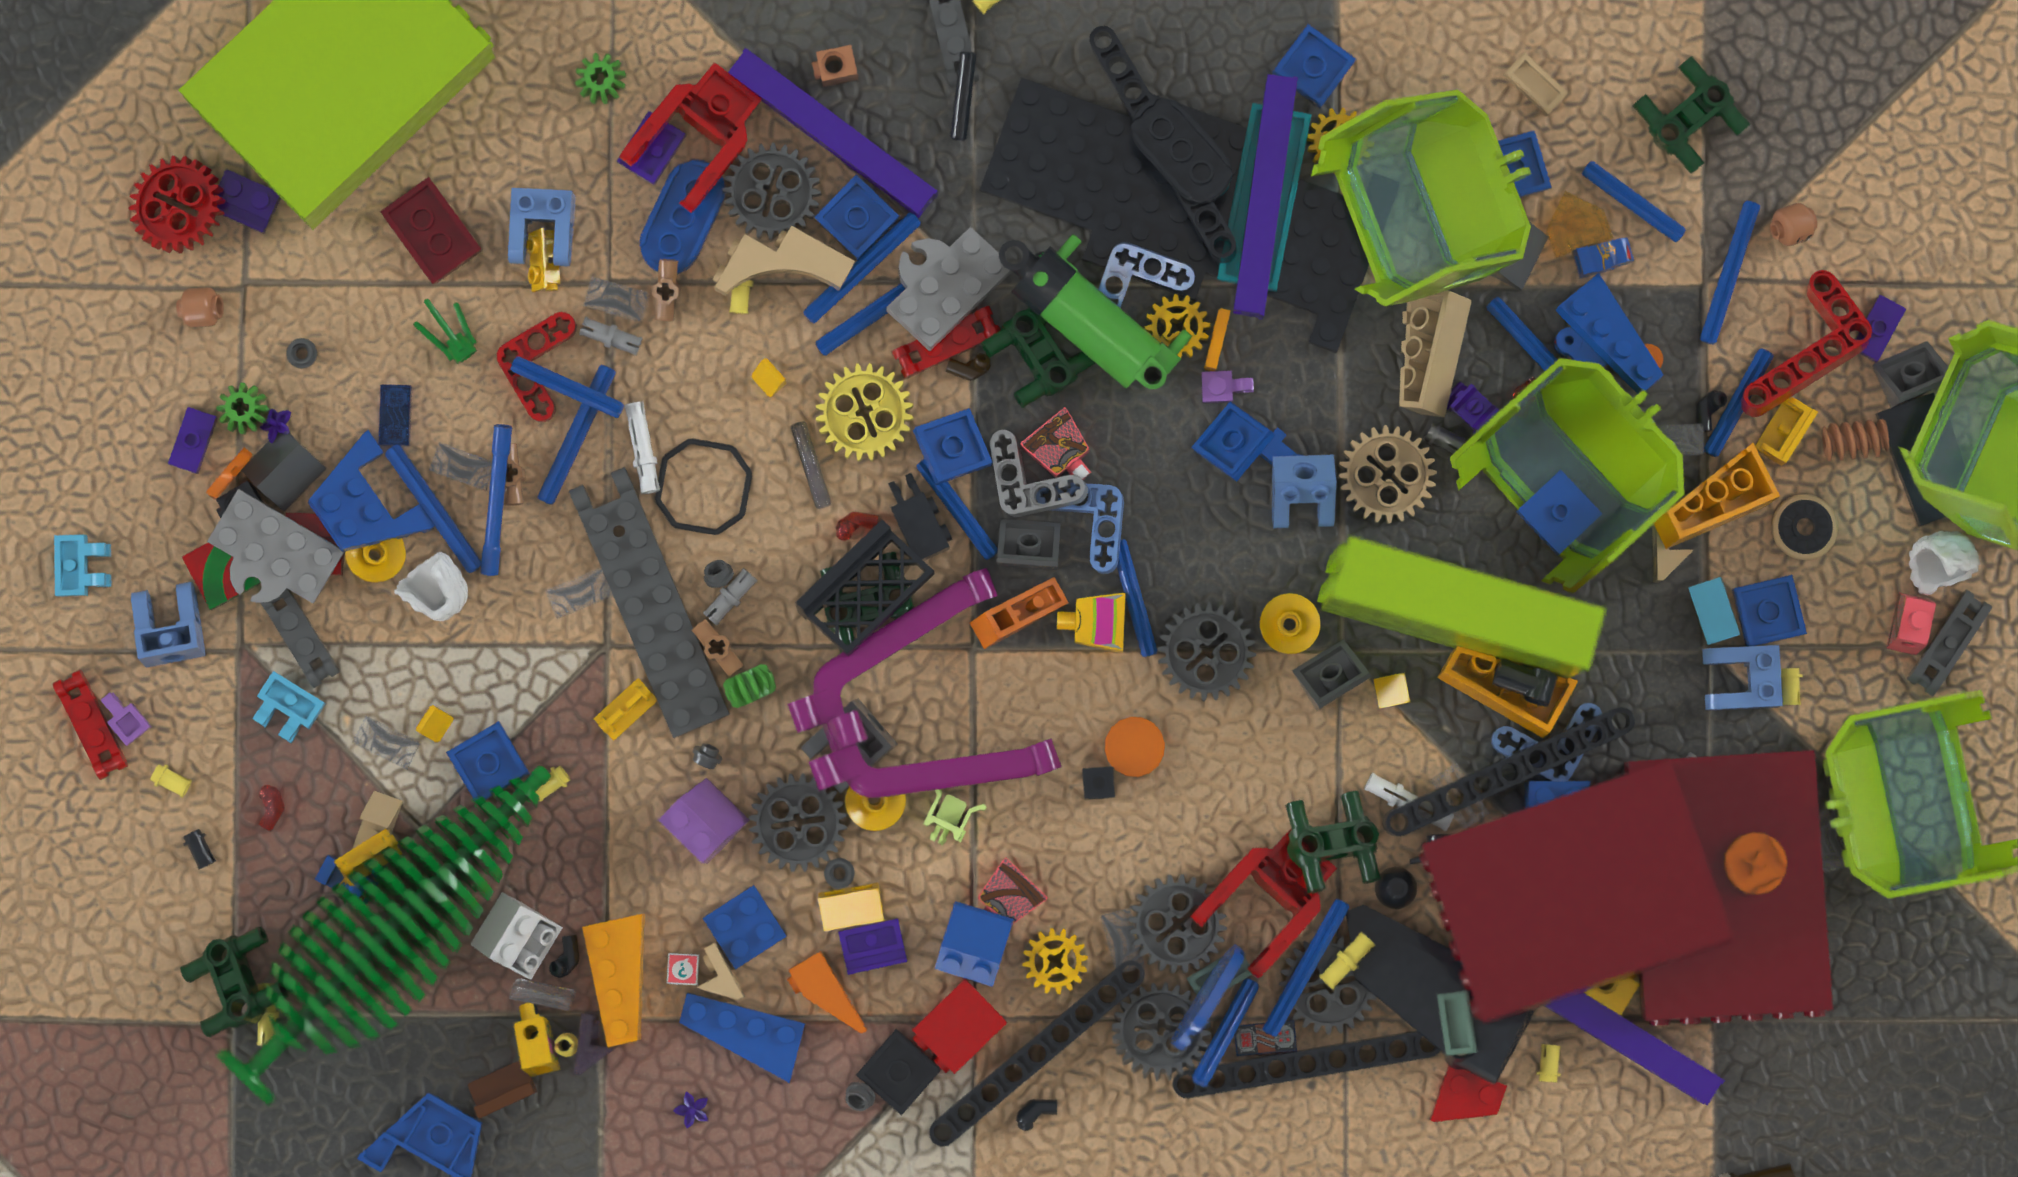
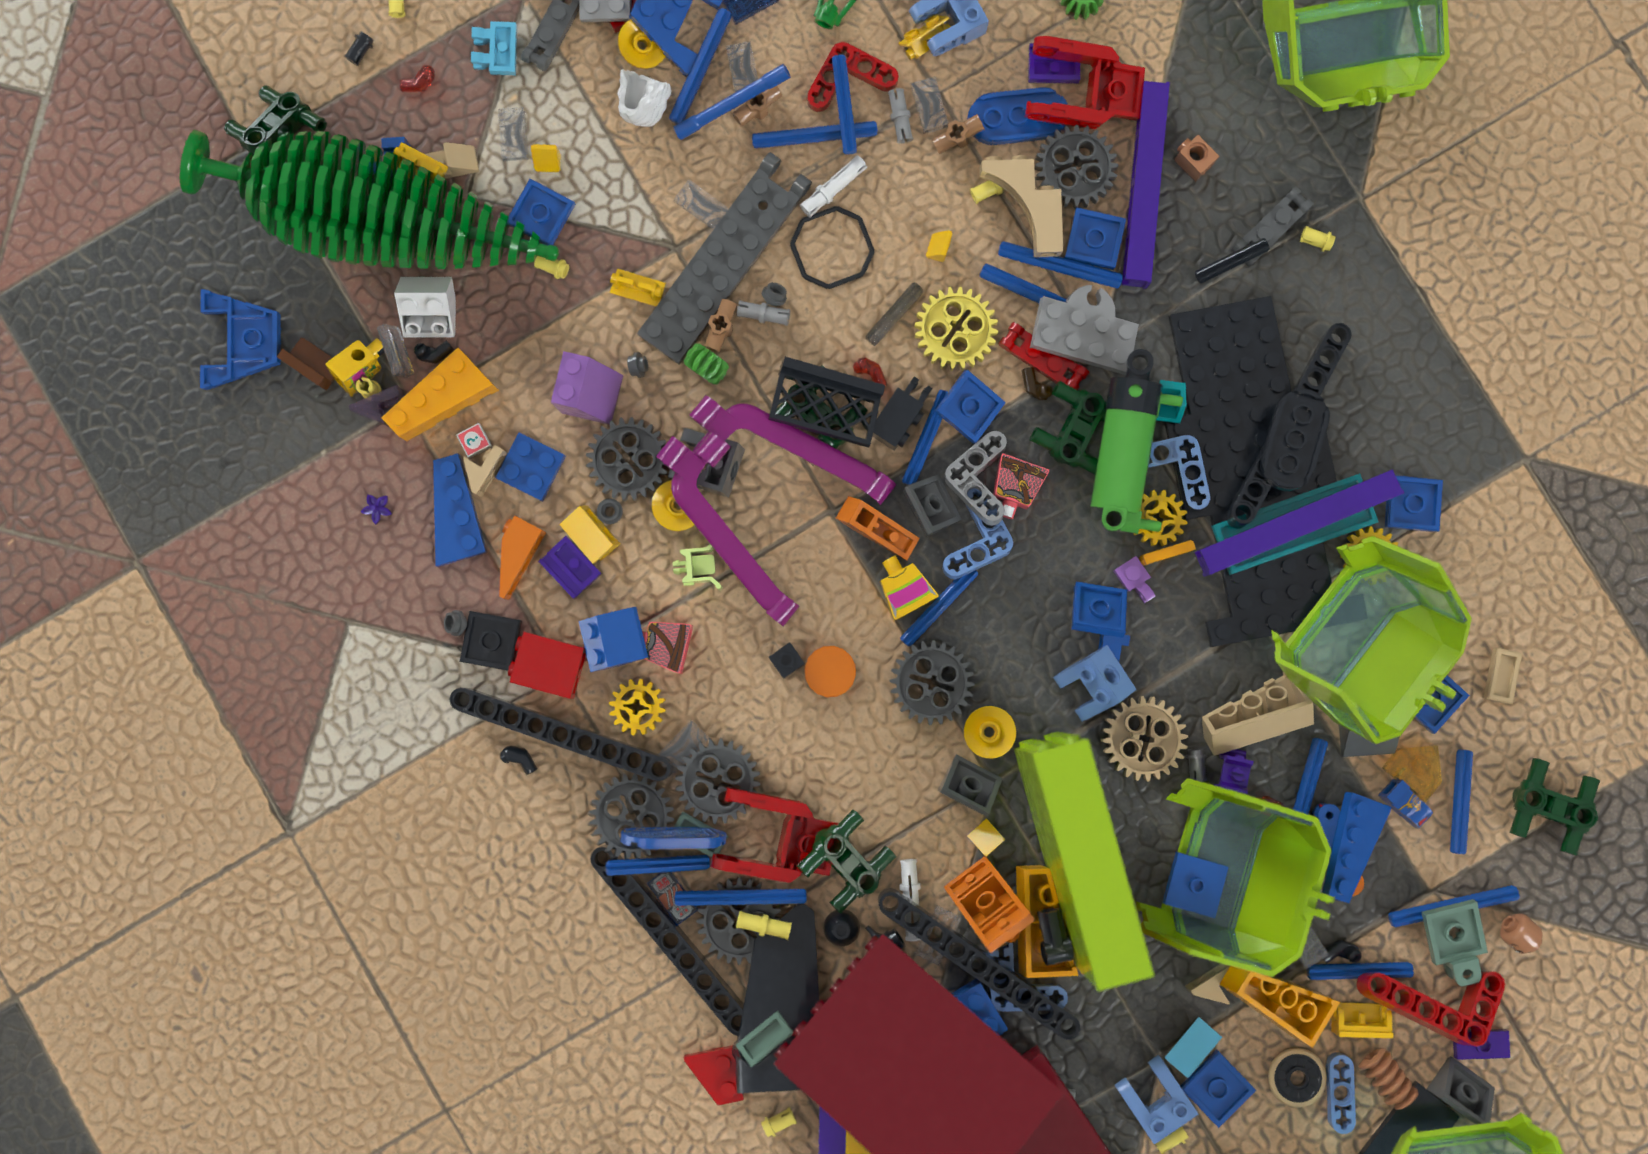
camera: 60 degrees right, 0 degrees up
none -> orange brick [944,856,1035,953]
none -> teal panel [1156,380,1186,423]
none -> medium blue beam [1326,1052,1356,1134]
none -> sand green plate [1421,899,1488,986]

